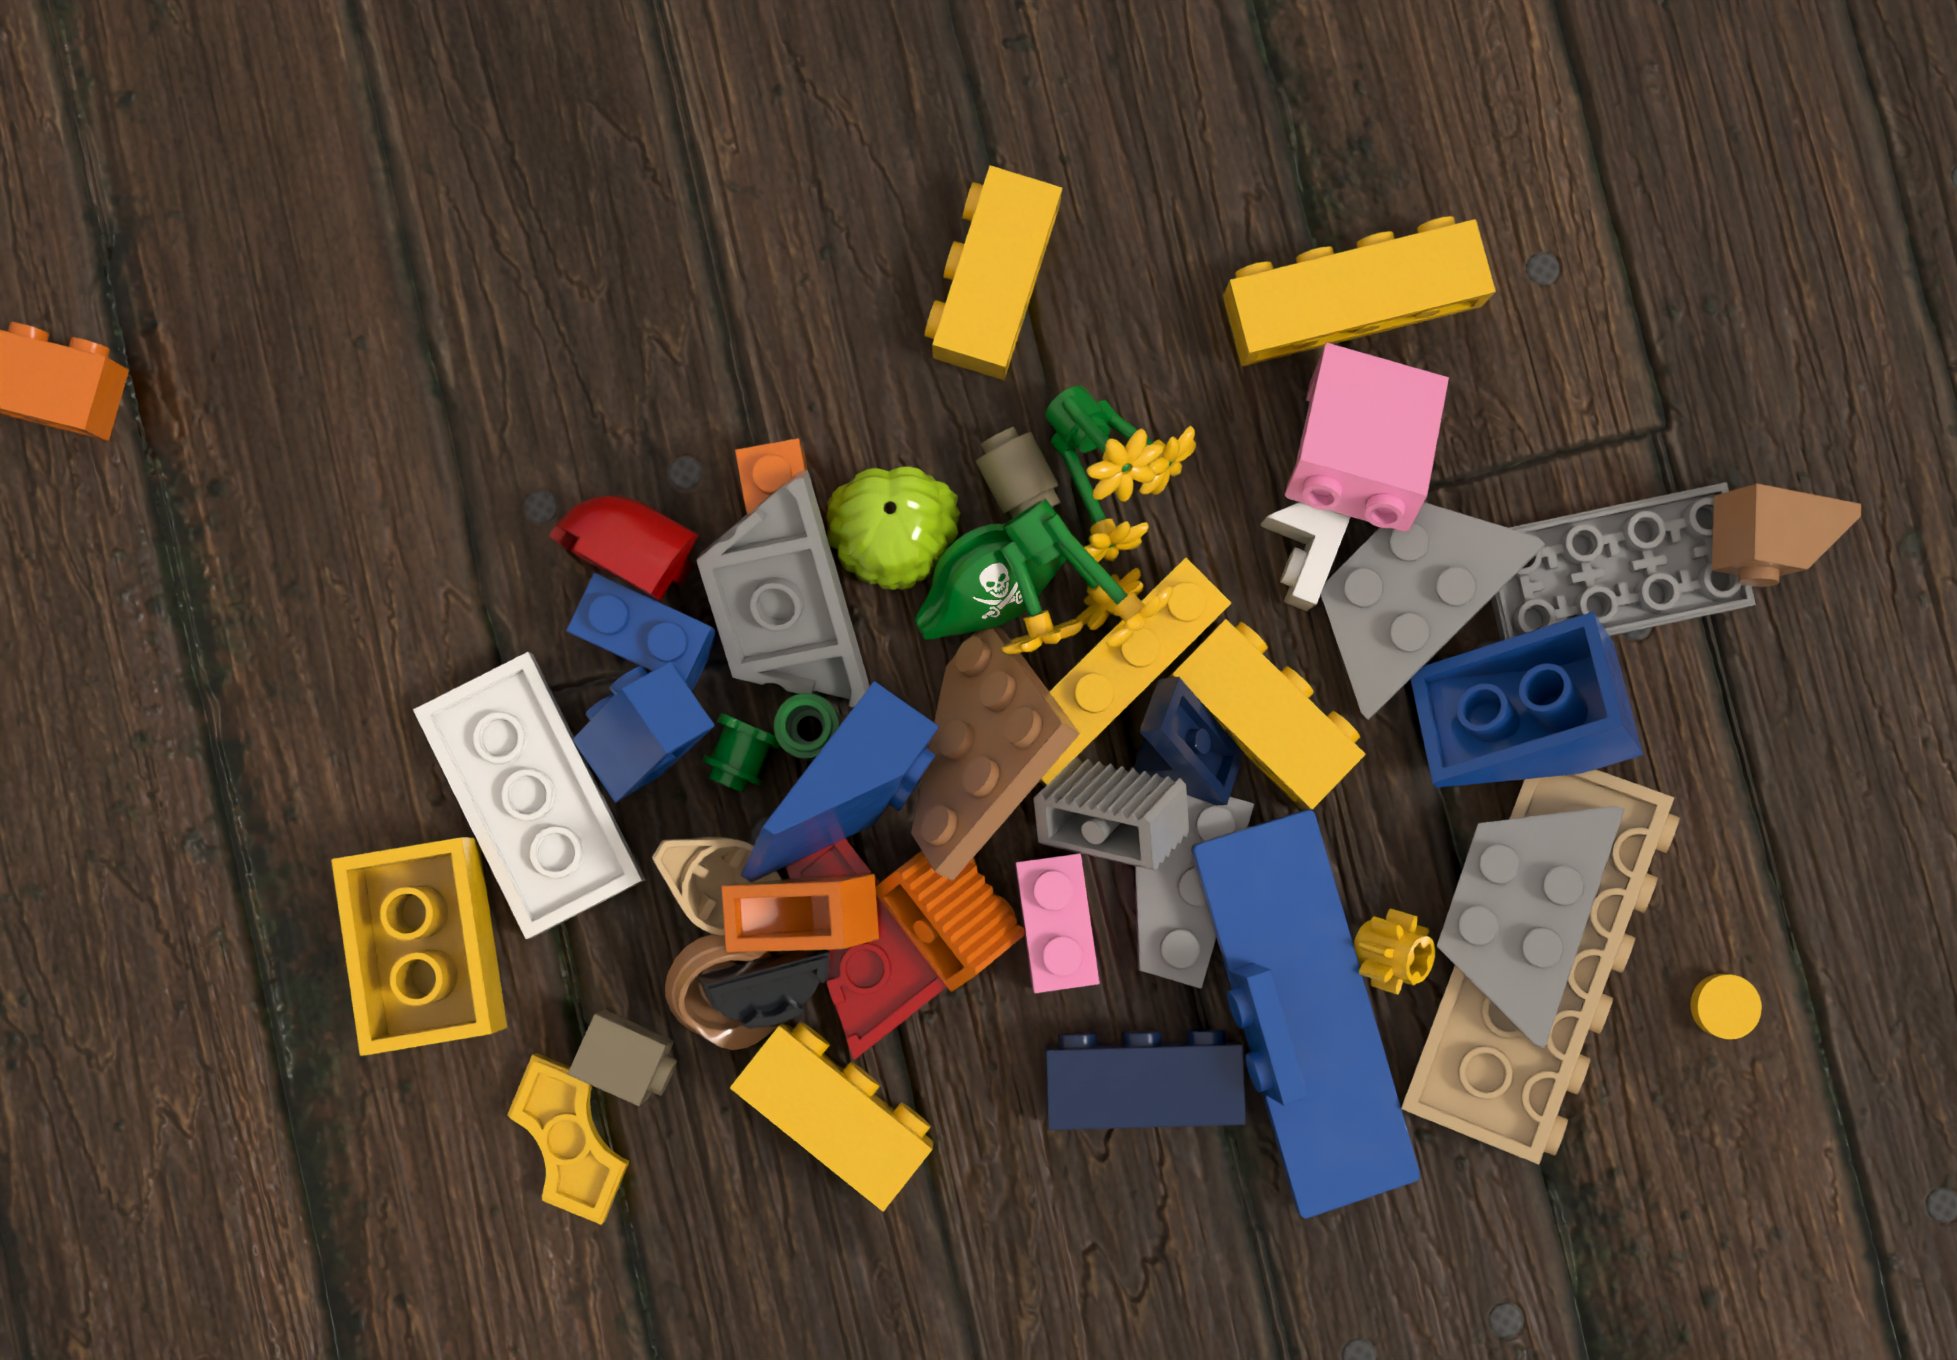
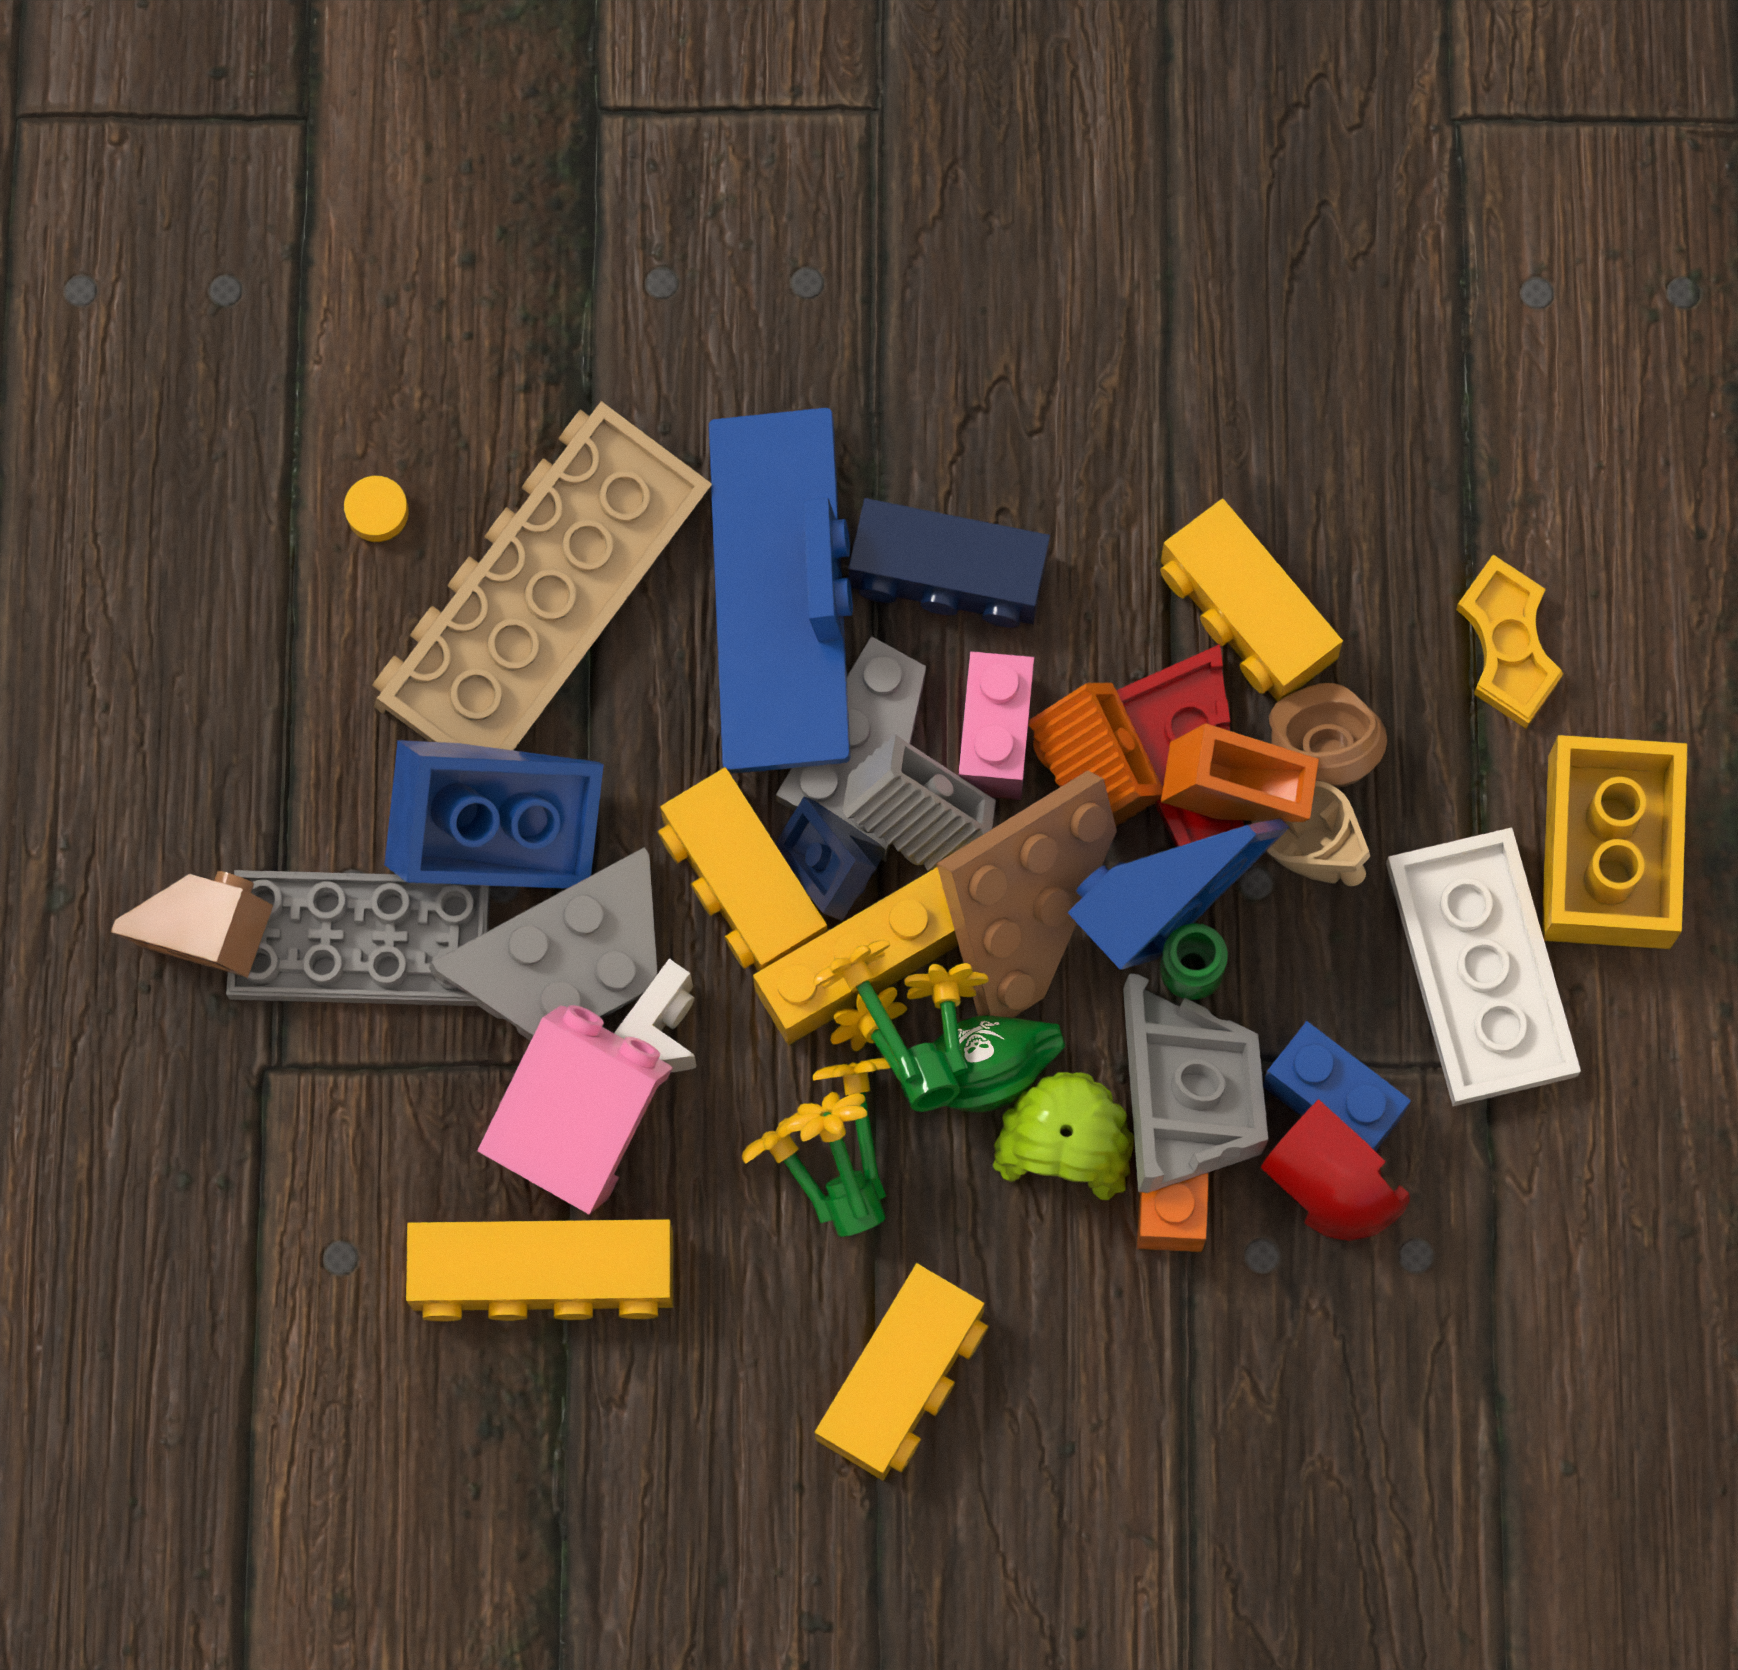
camera: 160 degrees left, 10 degrees down
dark tan brick [568,1010,677,1106] -> none
blue brick [572,661,715,803] -> none
black tile [698,950,830,1028] -> none
green brick [702,713,780,793] -> none
dark tan brick [975,427,1061,518] -> none
yellow gear [1354,908,1435,994] -> none
light grey wing [1437,806,1625,1048] -> none

